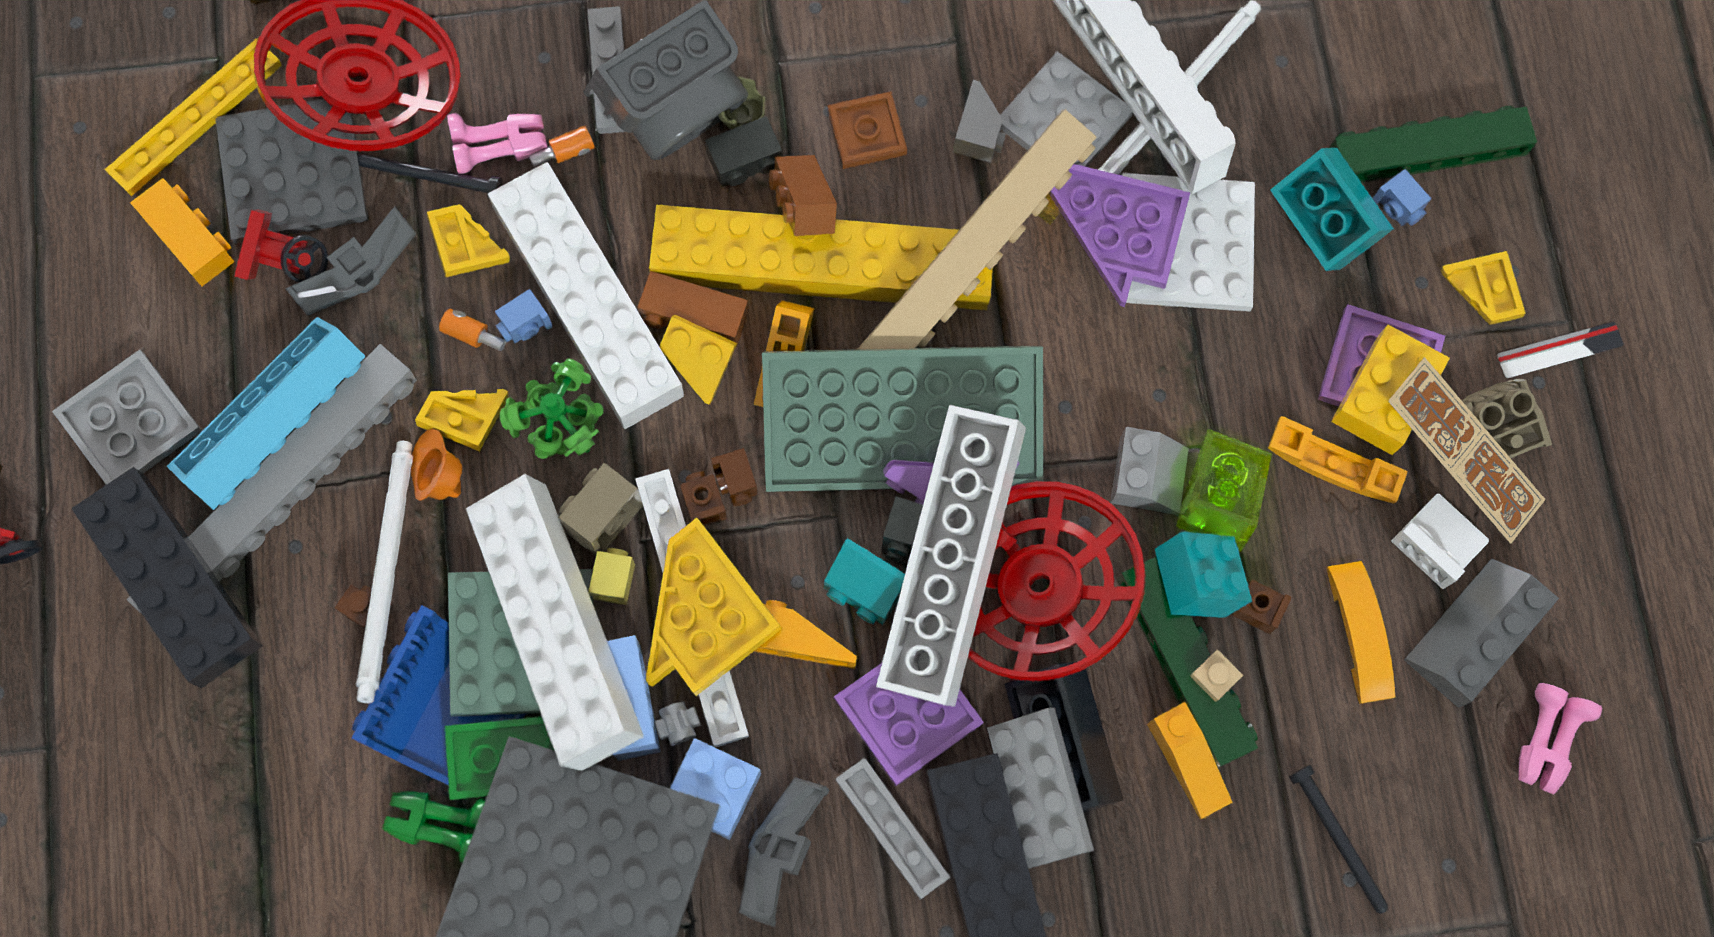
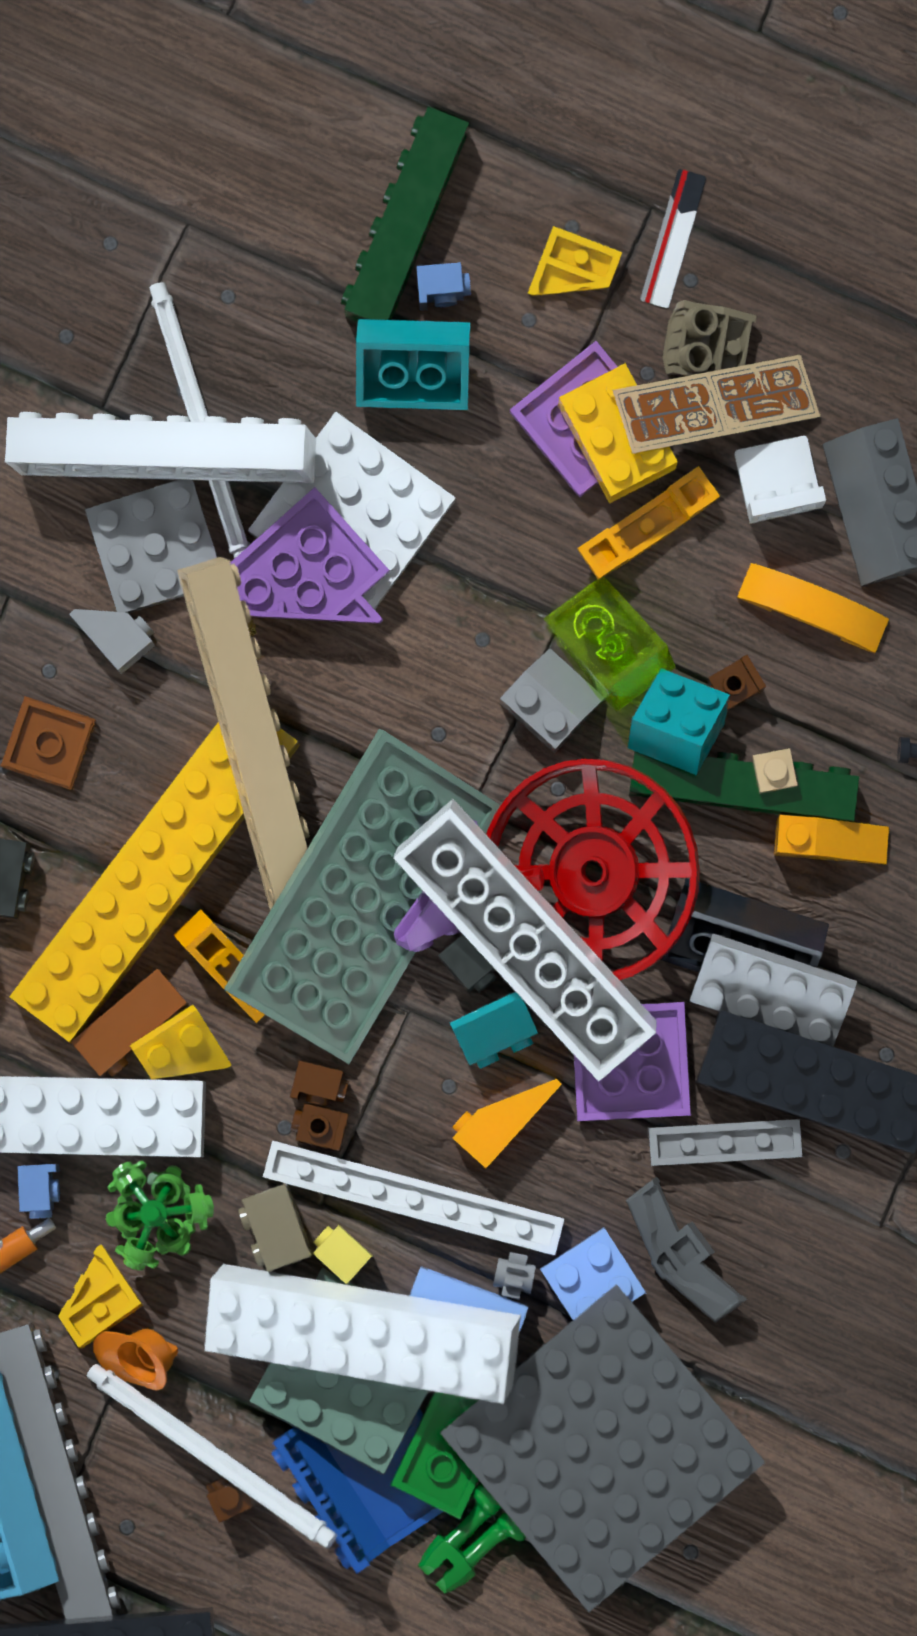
camera: 50 degrees left, 10 degrees up
yellow wing [646,518,783,695] -> none
dark orange brick [769,155,837,236] -> none

